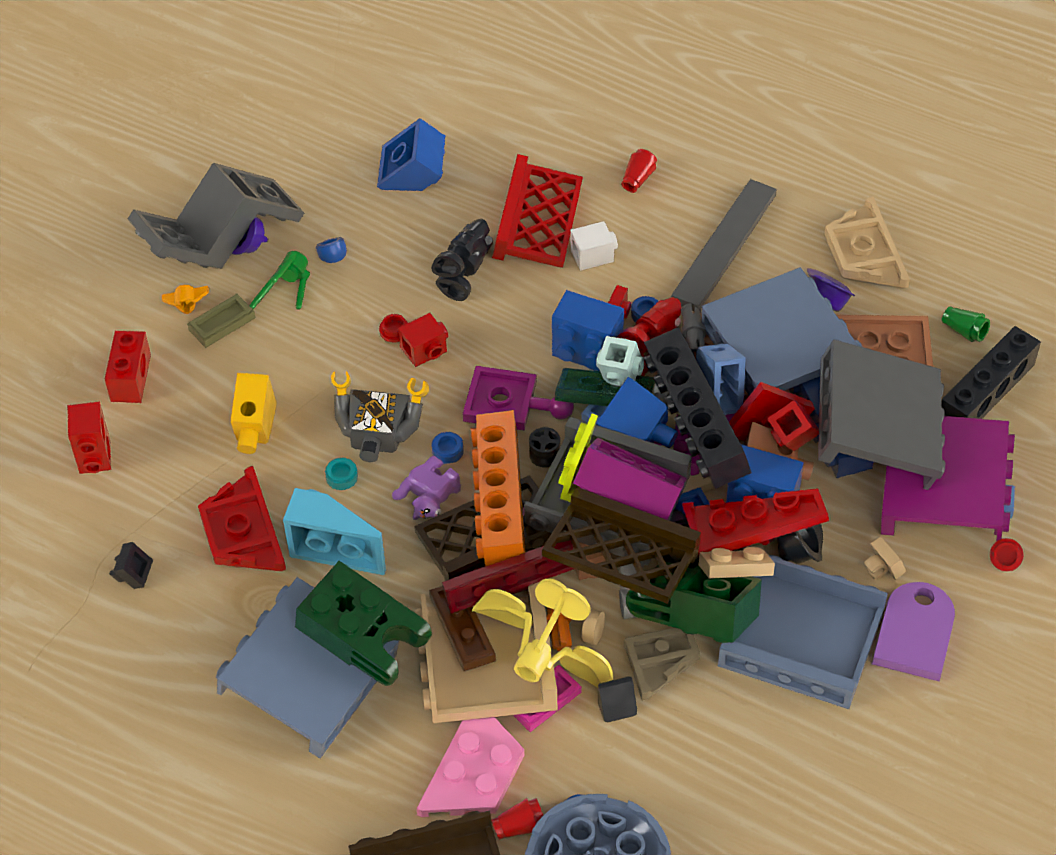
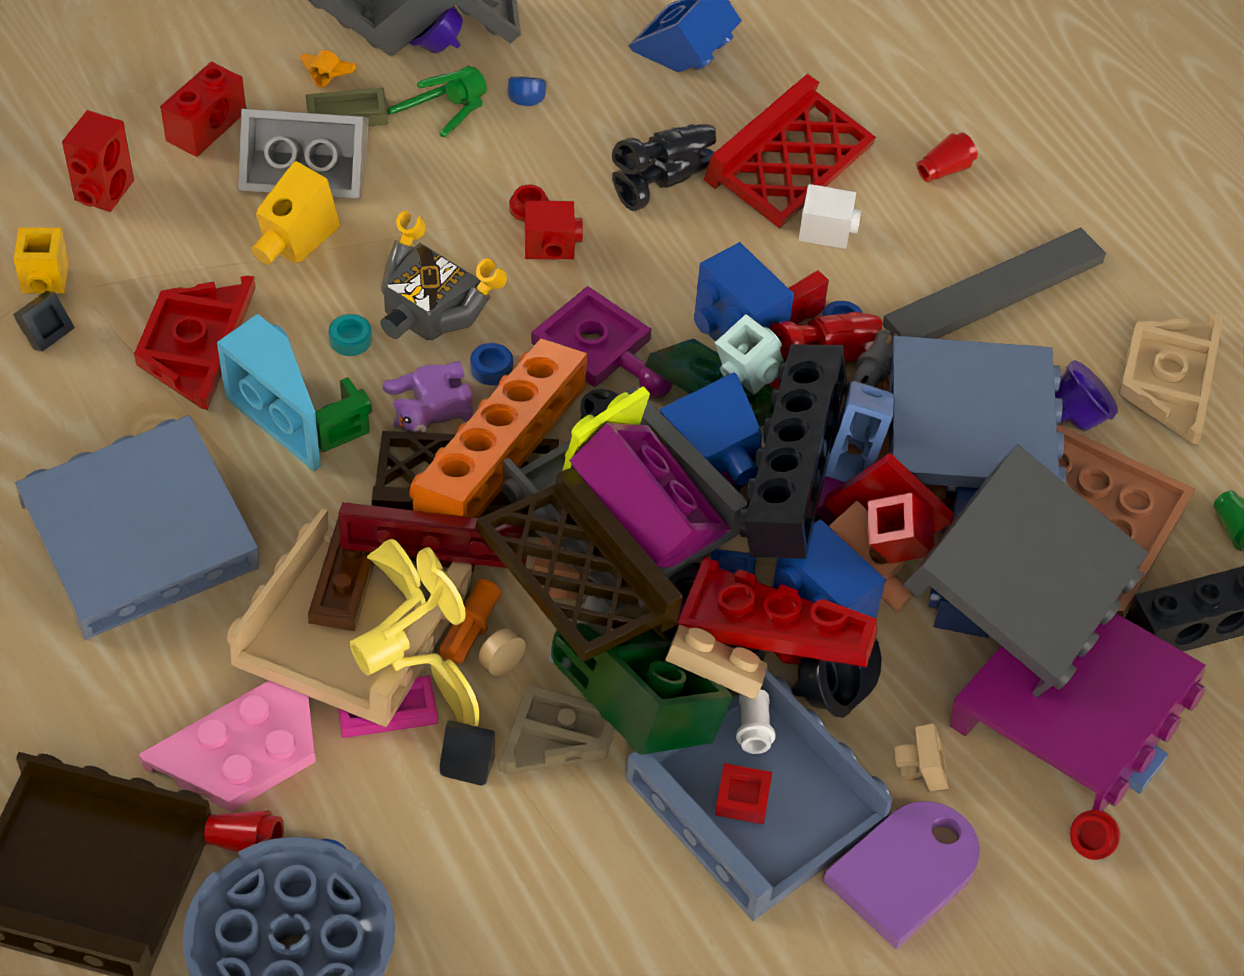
camera: 25 degrees right, 0 degrees up
dark green brick [295,561,432,686] -> none
none -> yellow brick [13,227,69,294]
none -> light grey slope [238,109,369,199]
none -> green bracket [315,377,373,453]
none -> red plate [715,763,773,825]
none -> white pin [736,689,775,754]

